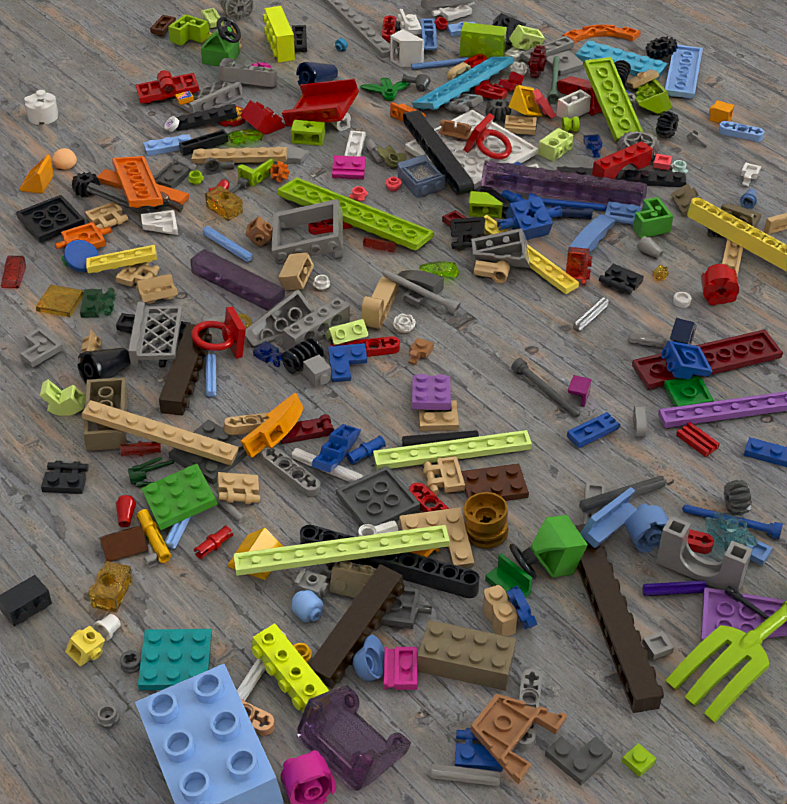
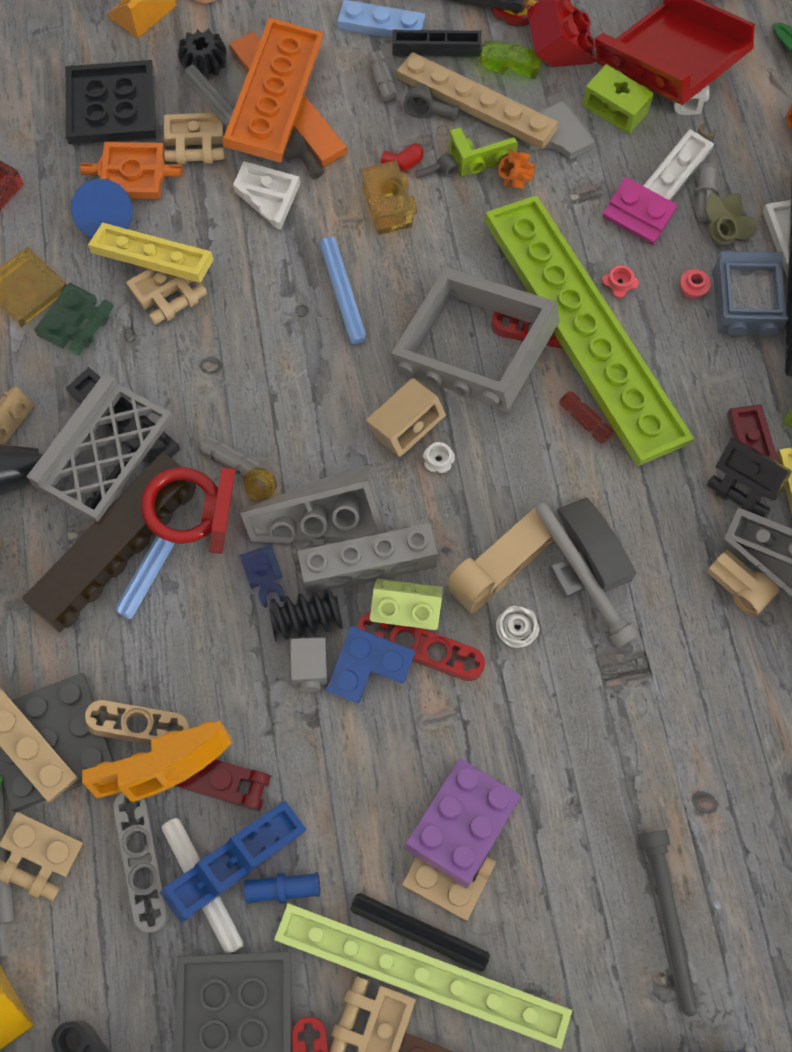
camera: 30 degrees right, 25 degrees up
tan bracket [137,274,178,304] -> none
dark grey plate [154,162,190,189] -> none
lime plate [188,170,204,185] -> none
clear purple brick [190,249,285,311] -> none
medium nougat brick [245,216,273,247] -> none
medium nougat plate [408,338,434,365] -> none
clear neon green slope [419,261,459,278] -> none
magenta panel [568,375,592,407] -> none

